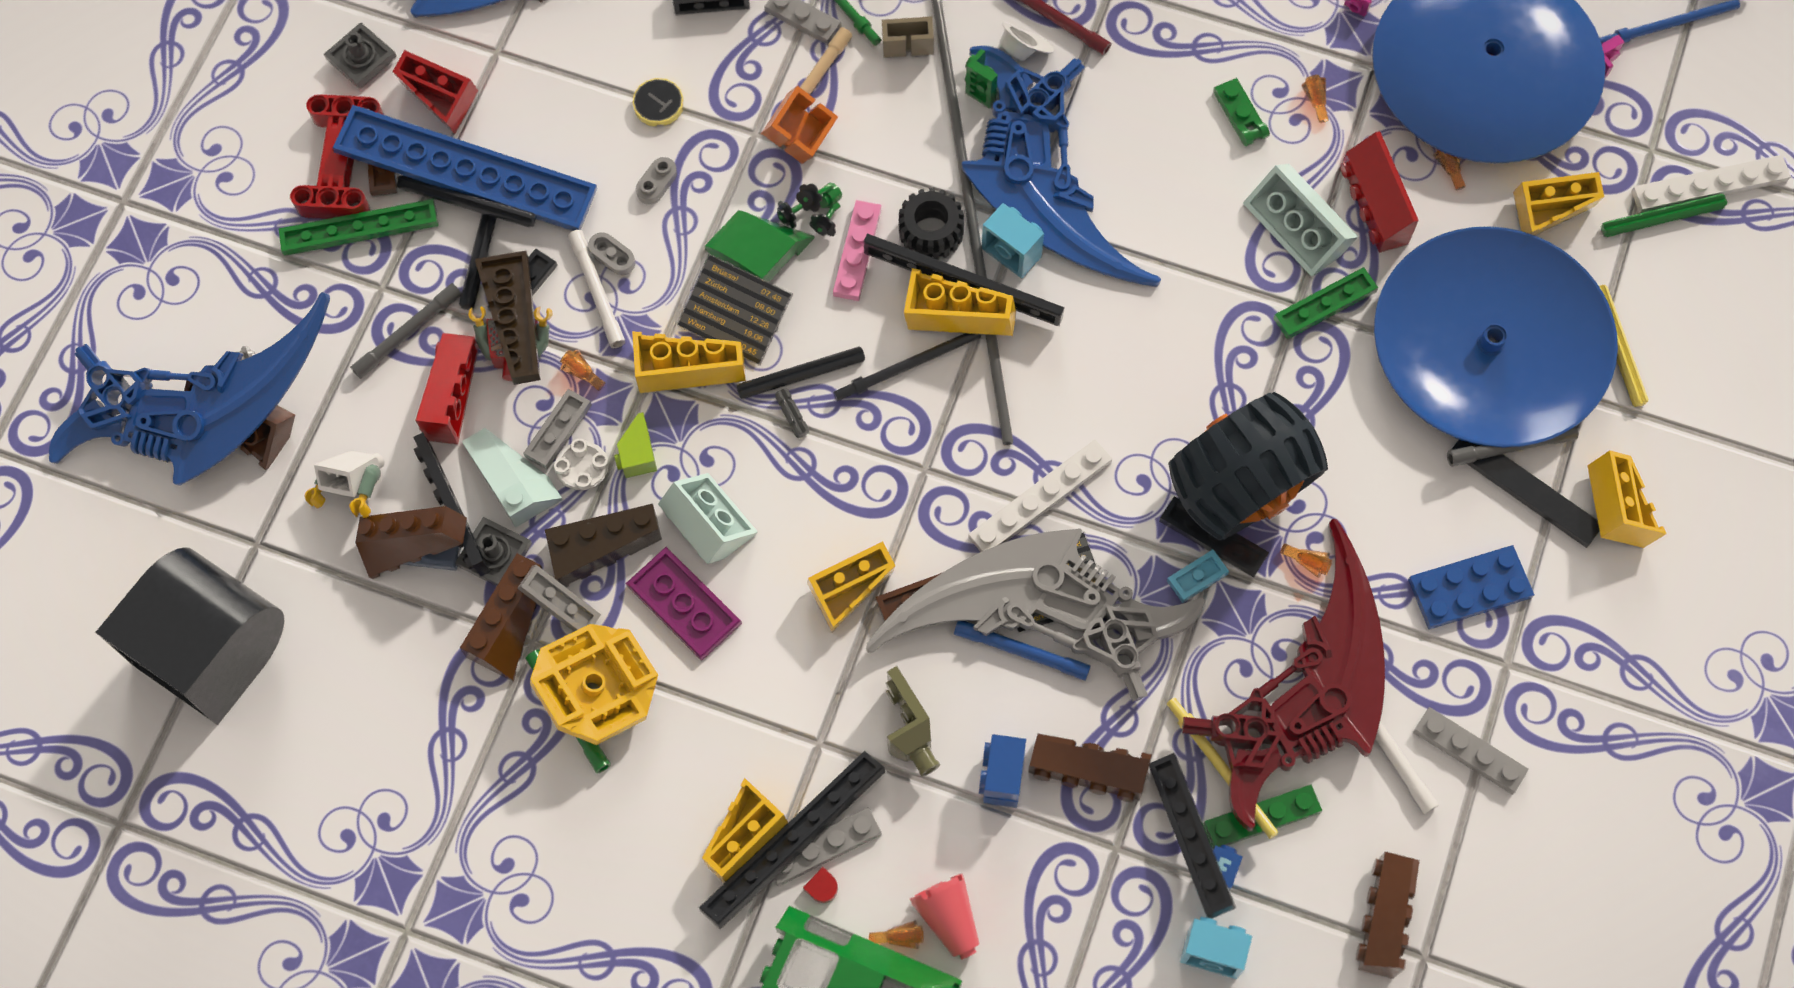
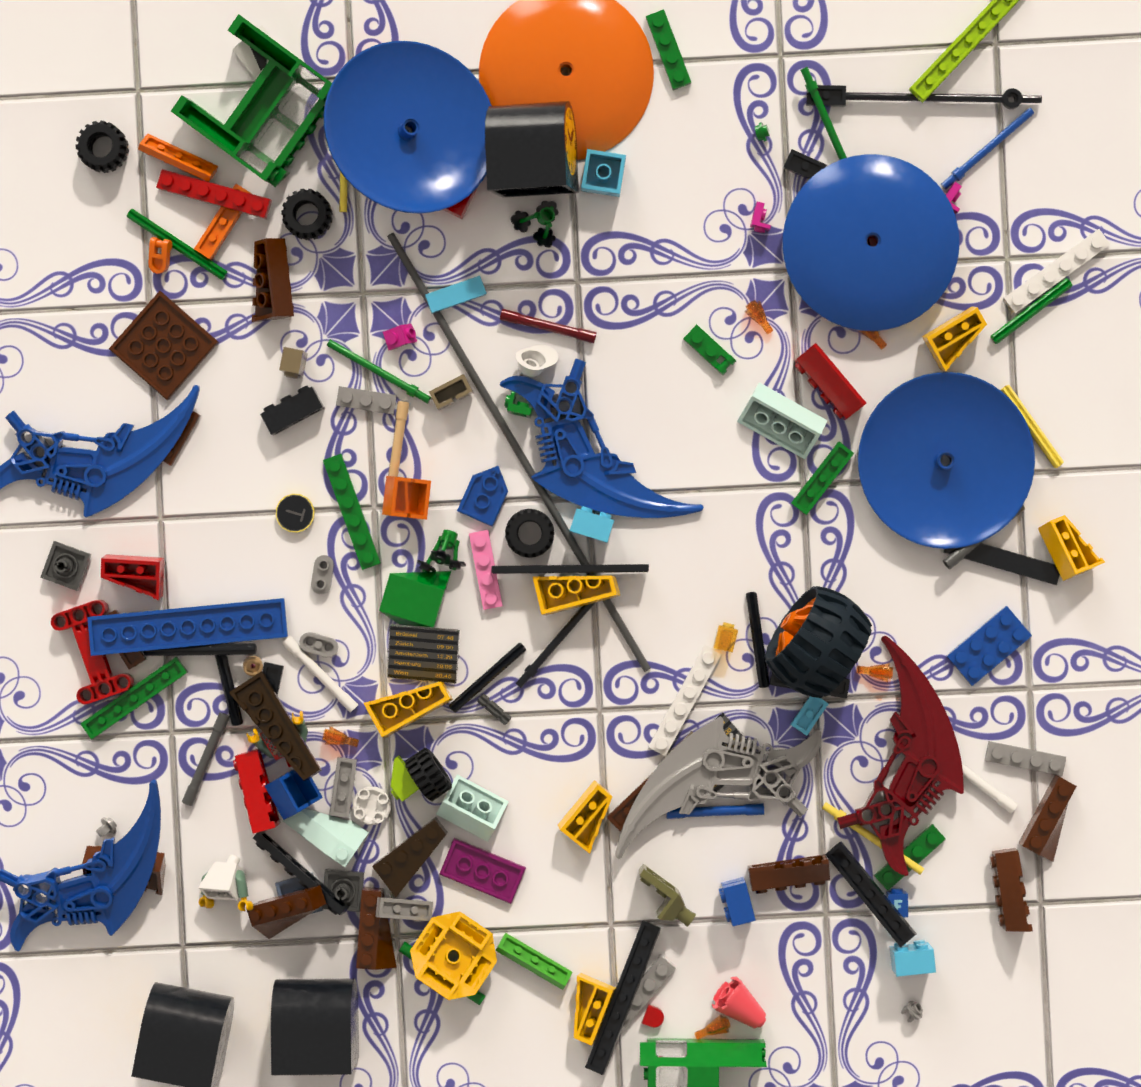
camera: 25 degrees left, 20 degrees up
none -> tan tile [243,656,263,676]
none -> blue piece [265,769,323,820]
none -> black brick [271,978,359,1075]
none -> green plate [323,454,381,570]
none -> black tyre [405,748,452,801]
none -> blue tile [457,466,508,527]
none -> bright green plate [495,933,572,990]
none -> clear yellow brick [713,622,738,653]
none -> black axle [746,592,769,688]
none -> reddish brown wedge [1019,775,1077,862]

